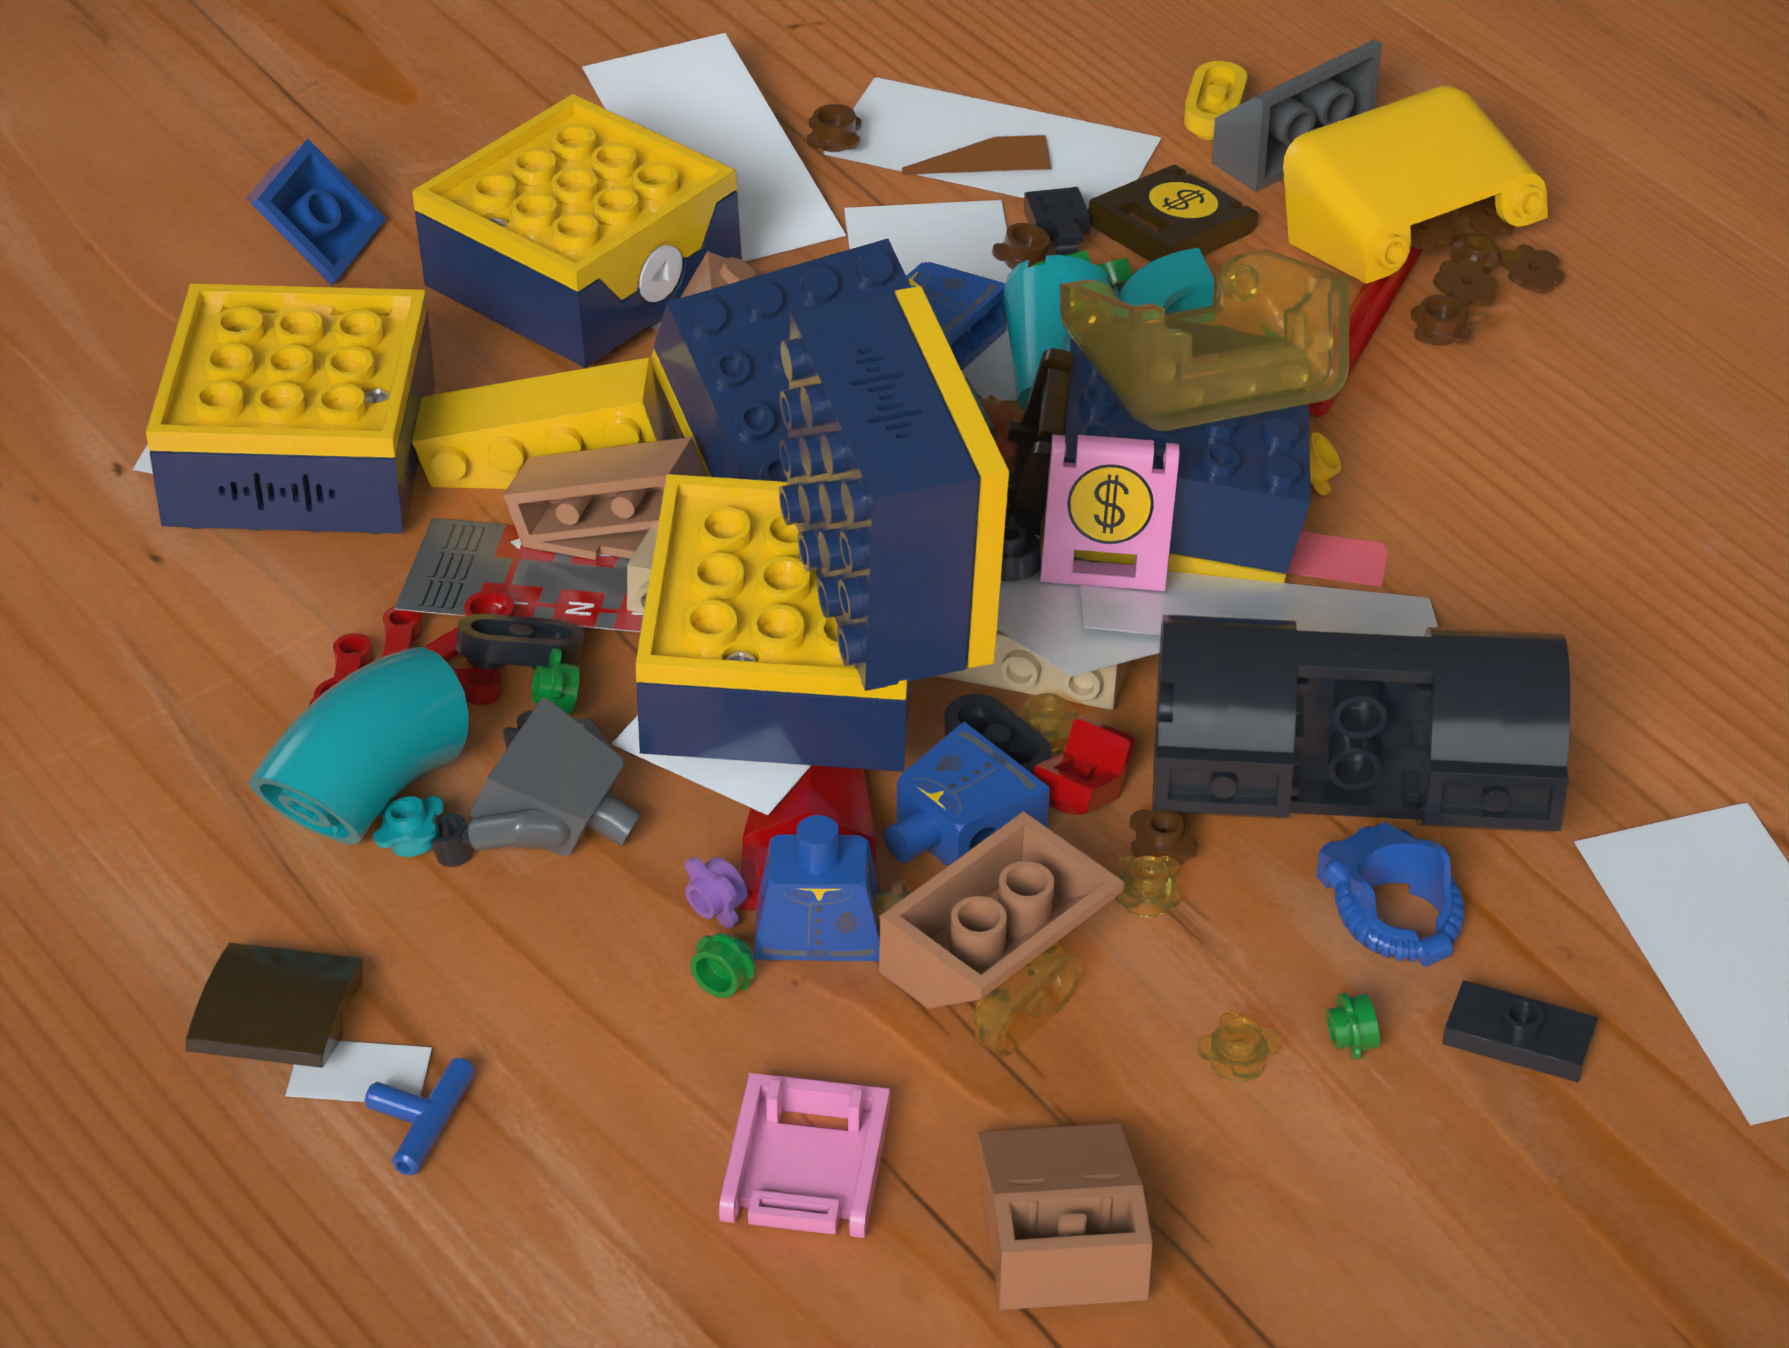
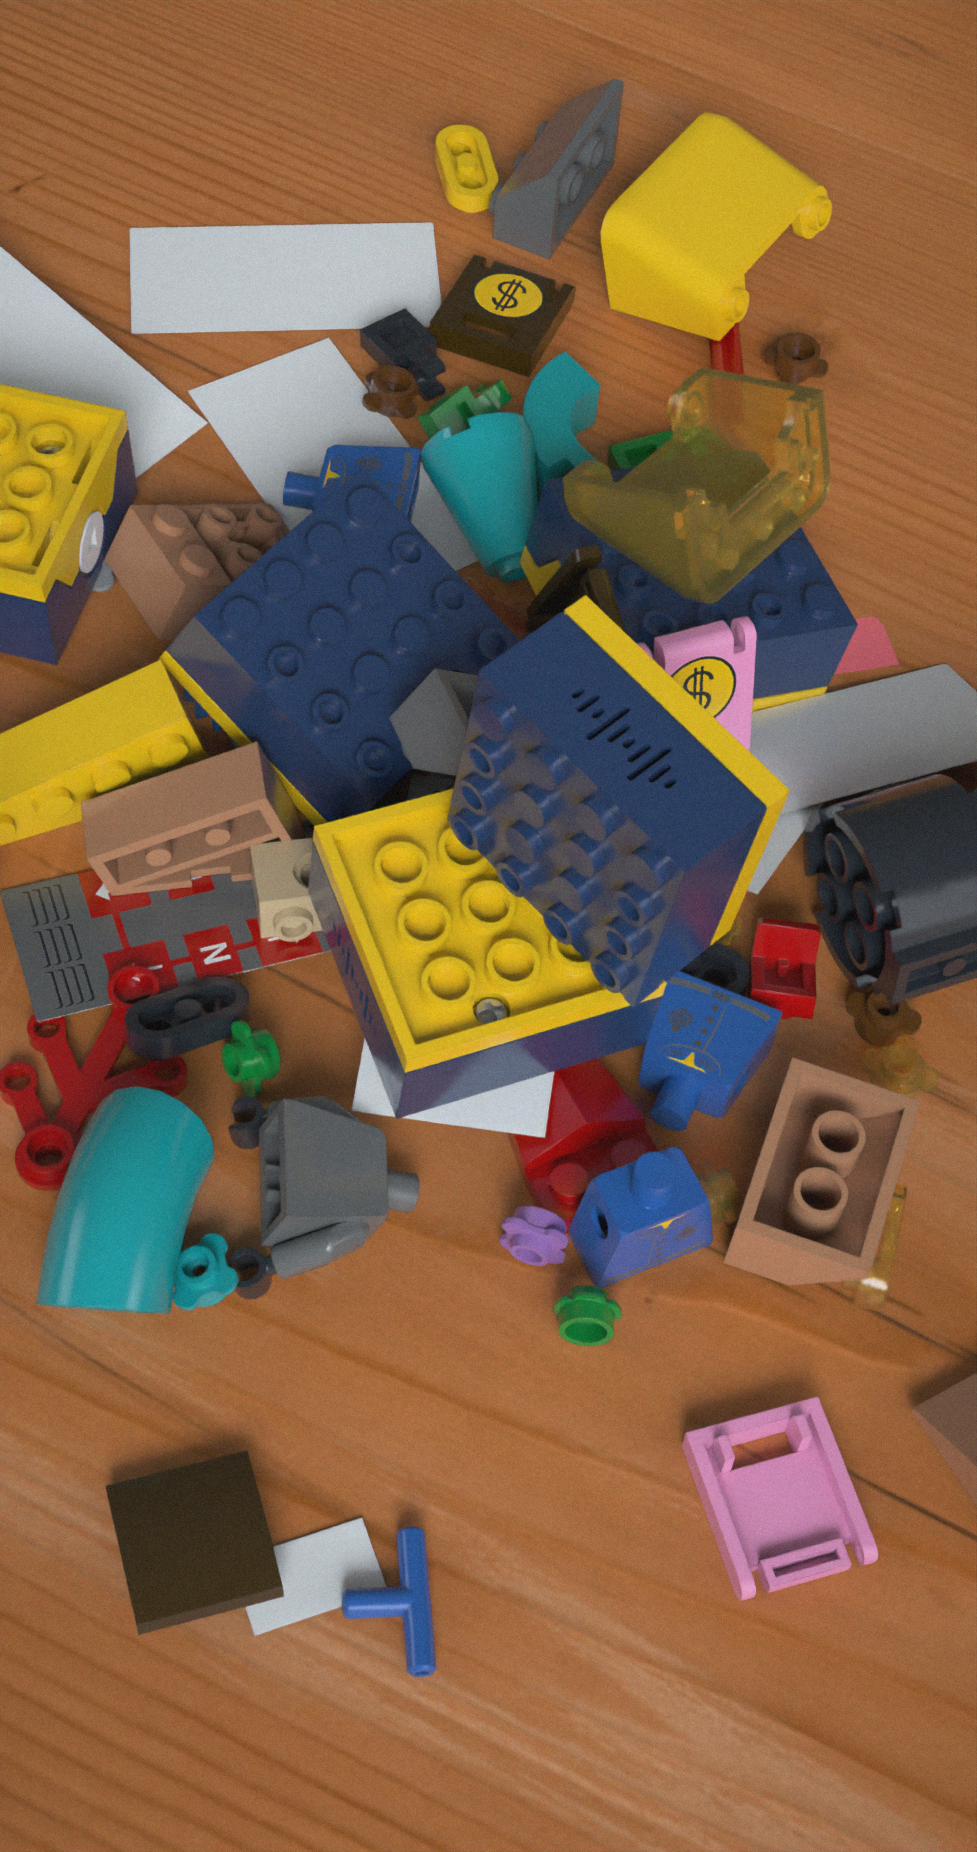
camera: 30 degrees left, 15 degrees up
reddish brown plate [807,104,862,152] -> none
dark orange sticker [902,135,1051,174] -> none
reddish brown plant [1410,195,1564,306] -> none

